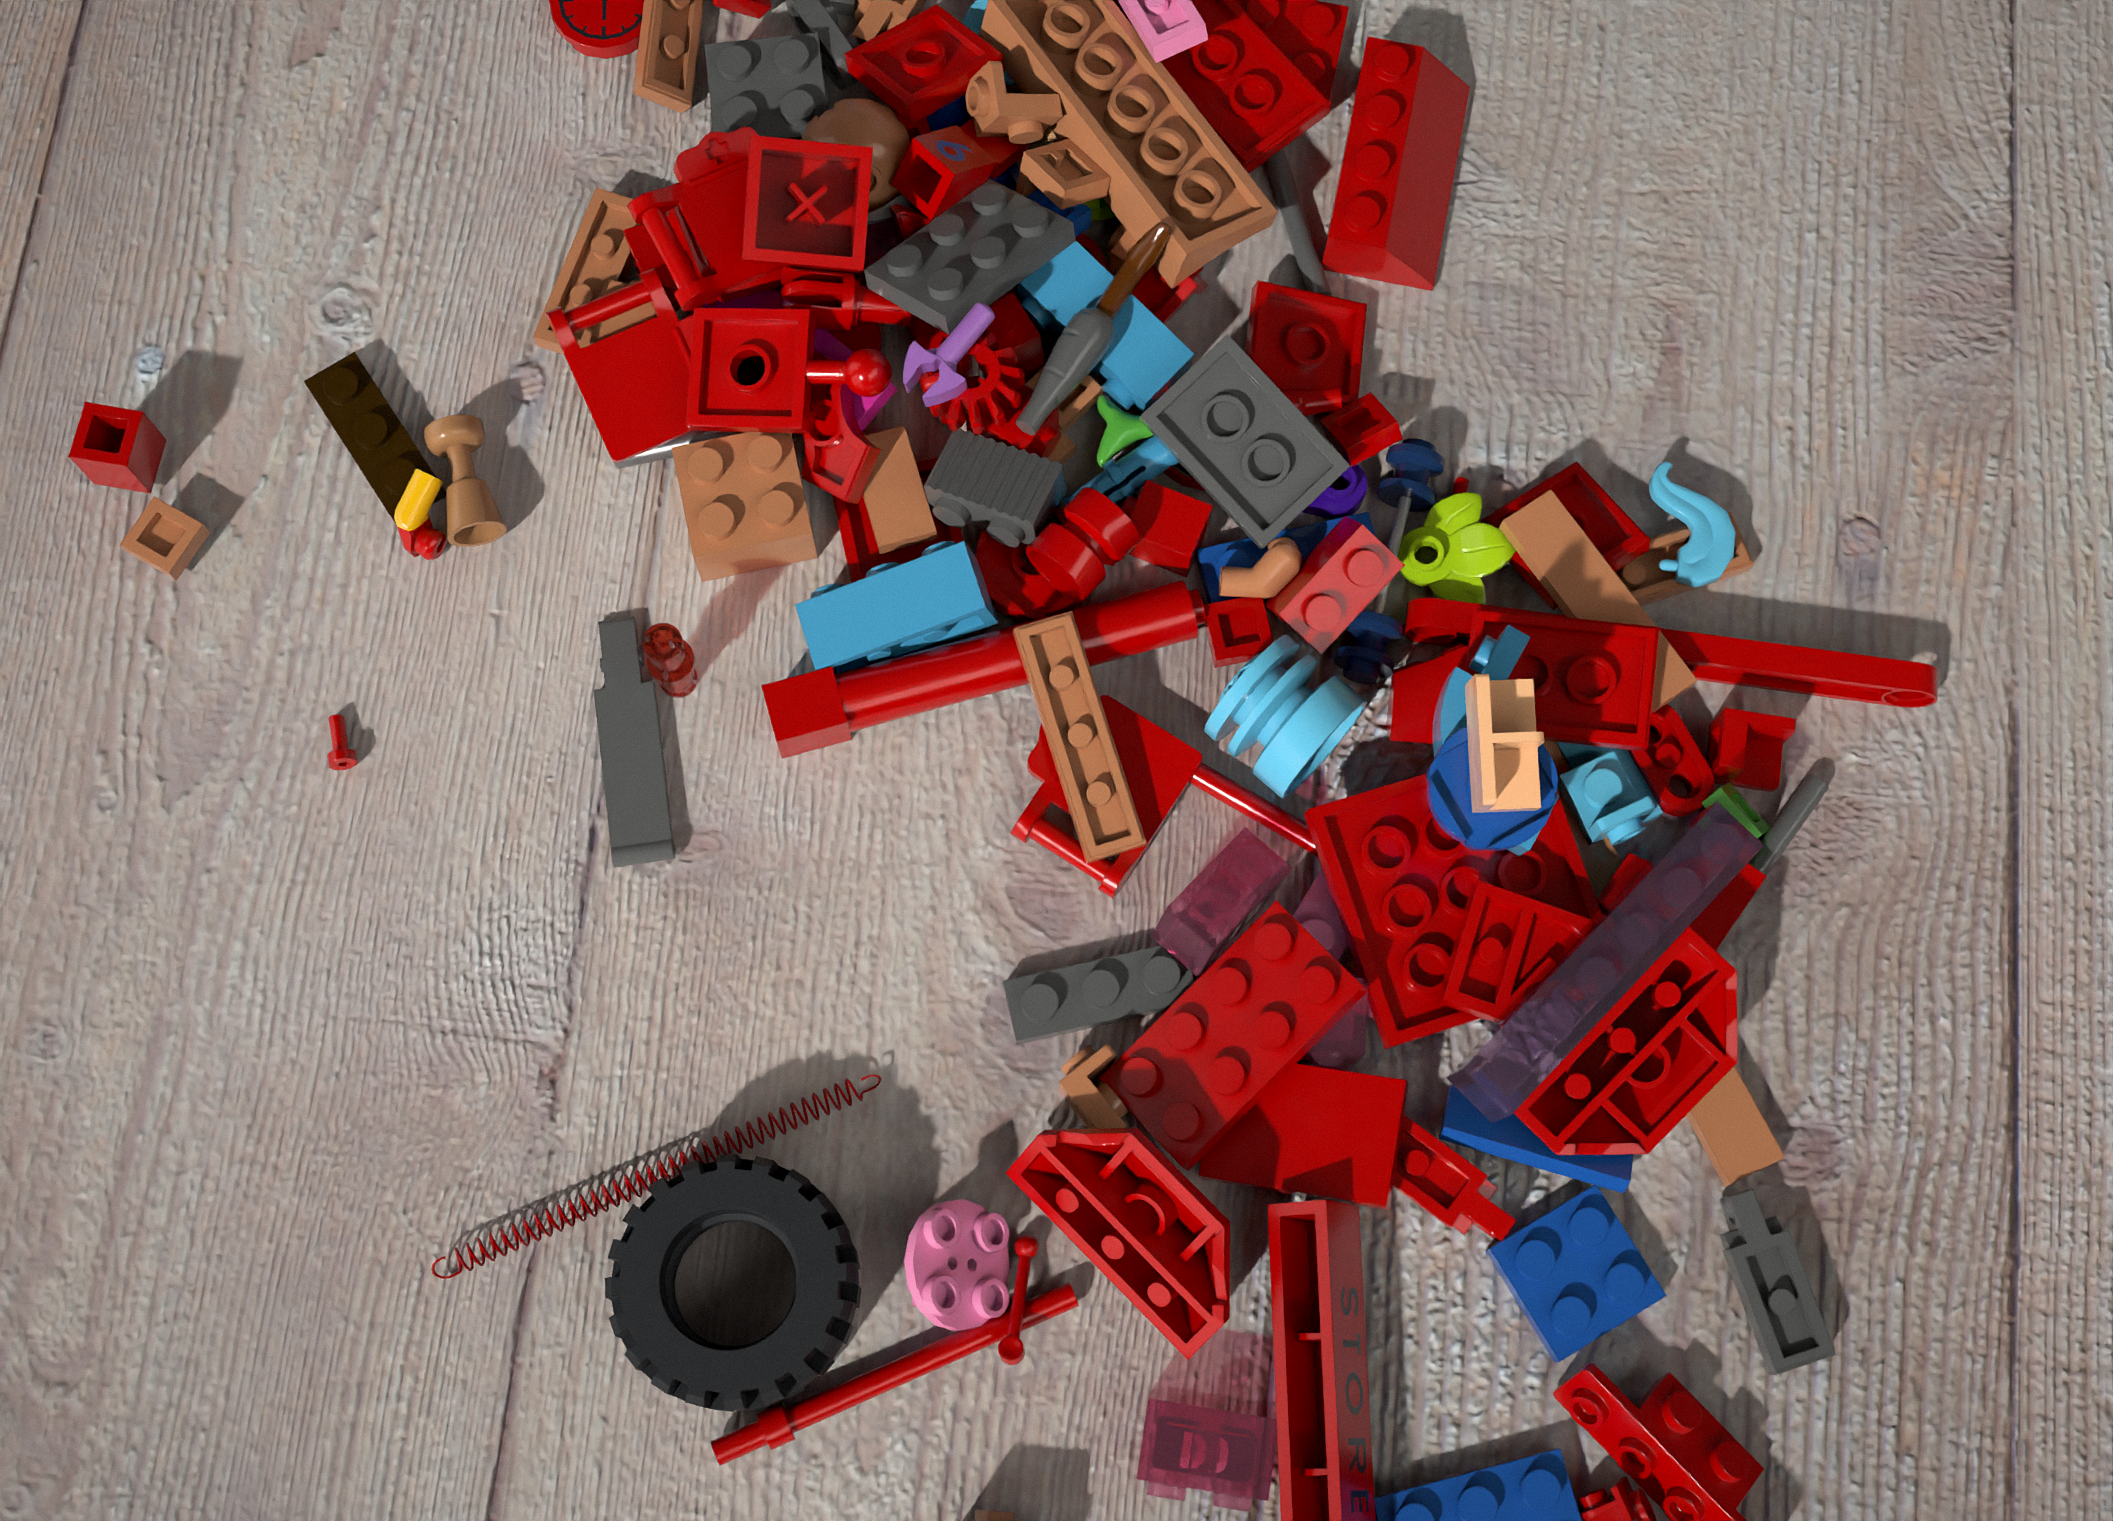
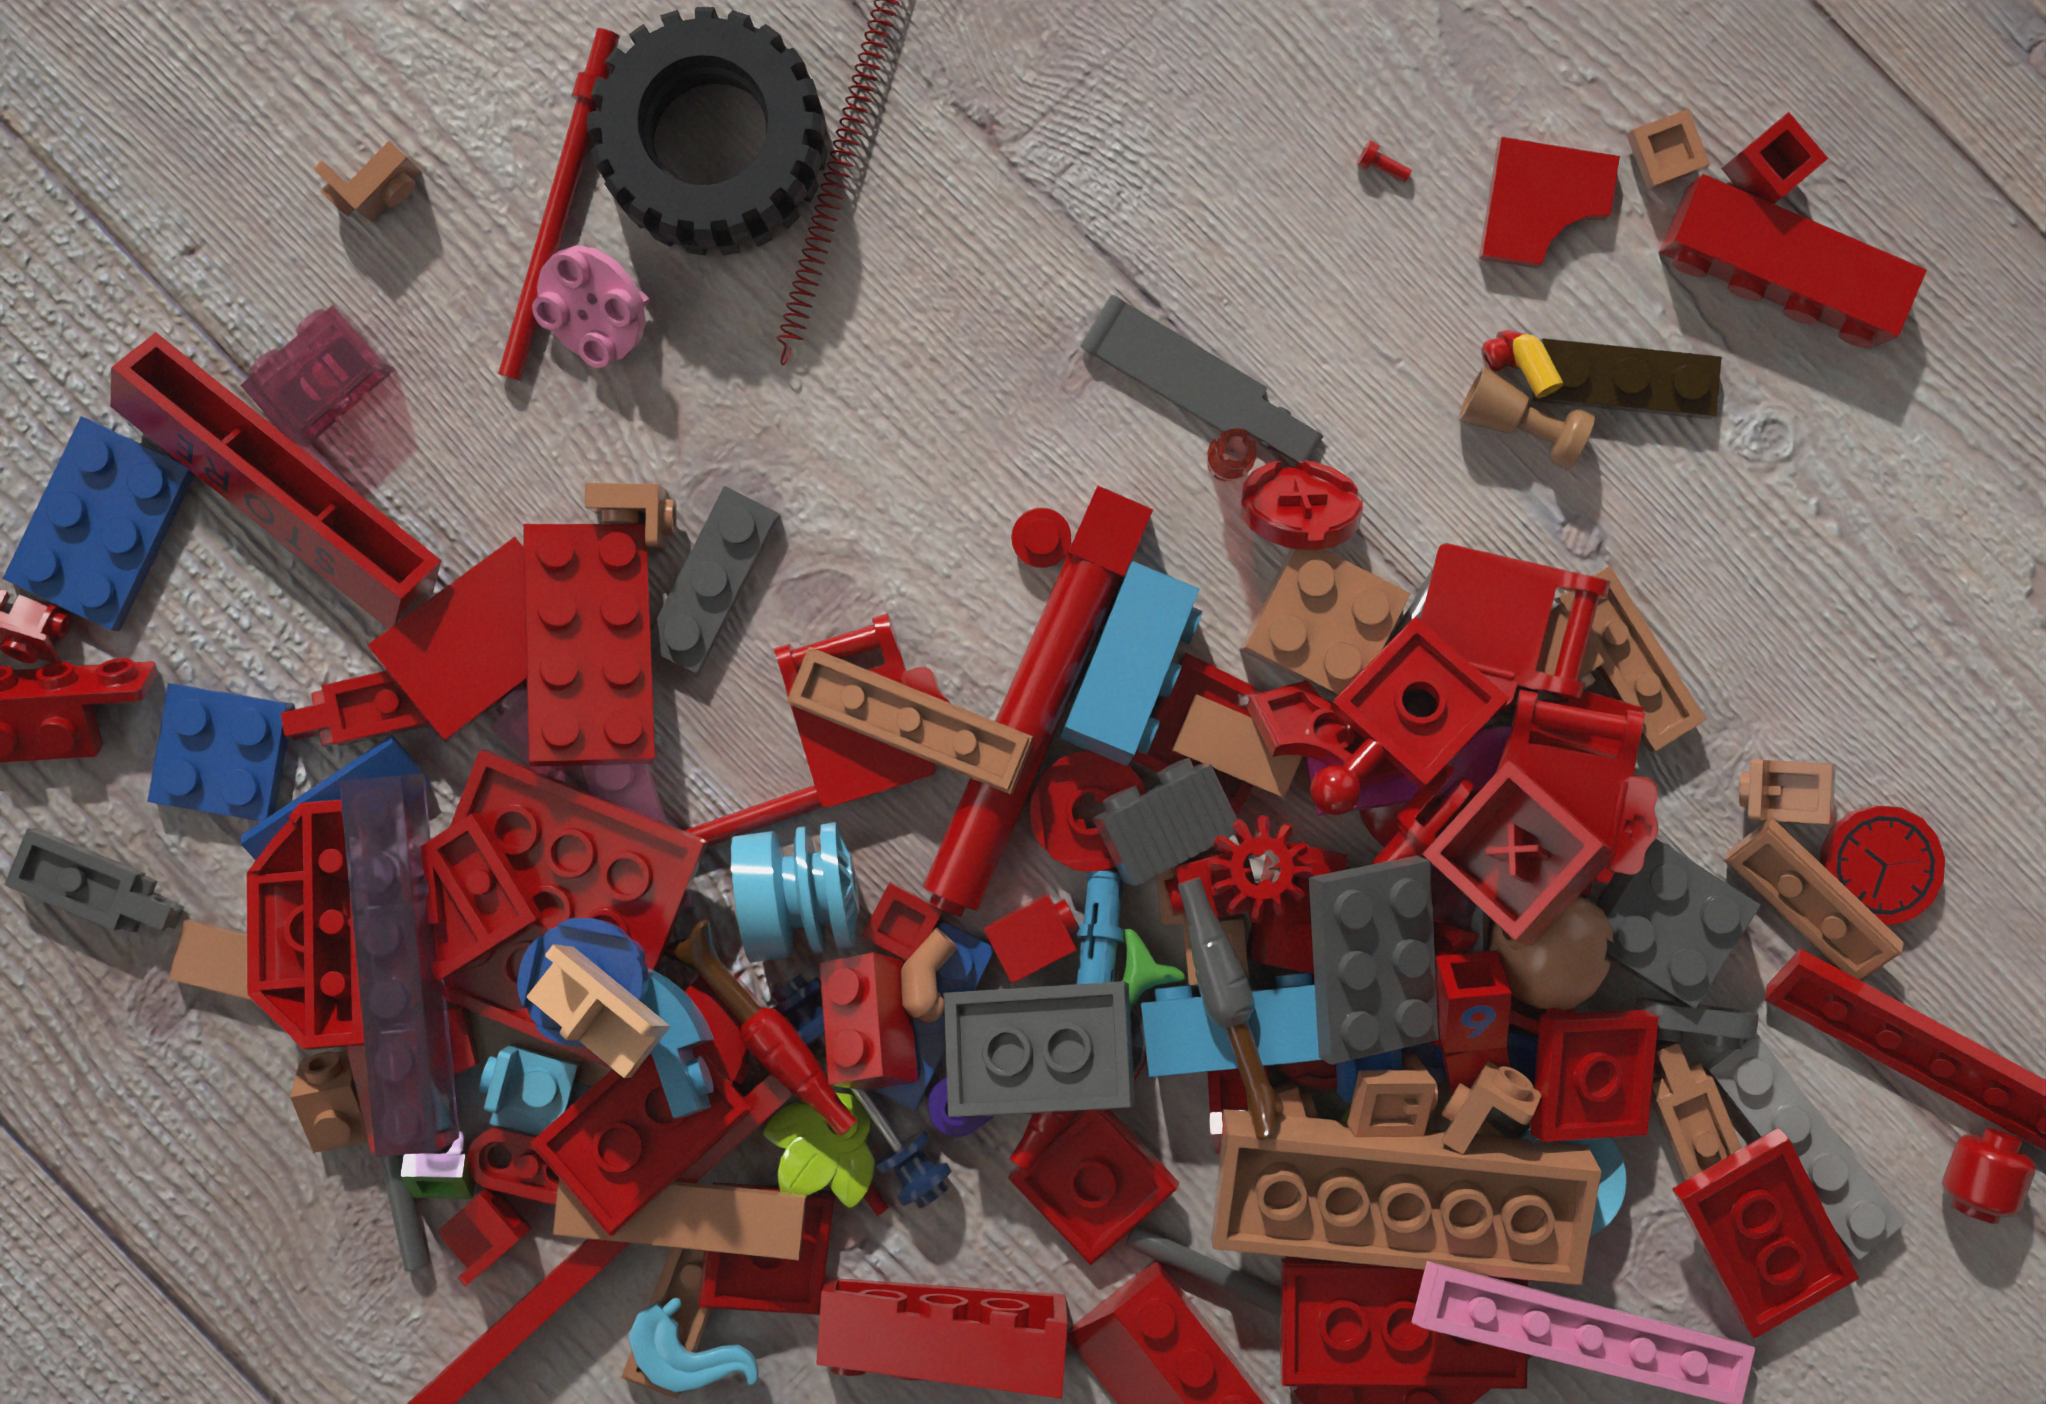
camera: 130 degrees right, 15 degrees up
medium lavender bar [903,302,995,407] -> none
red hinge [998,1234,1039,1365] -> none
red wedge [1006,1127,1230,1360] -> none
red wheel [1026,487,1140,602] -> none
clear pink brick [1151,827,1292,977] -> none
red plate [1320,392,1403,467] -> none
none -> nougat bracket [290,1050,368,1153]
none -> red piece [664,919,858,1137]
none -> red wedge [816,1277,1067,1399]
none -> red plate [1011,508,1071,568]
none -> red tile [1241,460,1363,550]
none -> red tile [1479,137,1620,268]
none -> red brick [1658,174,1927,349]
none -> nougat bracket [1739,759,1836,824]

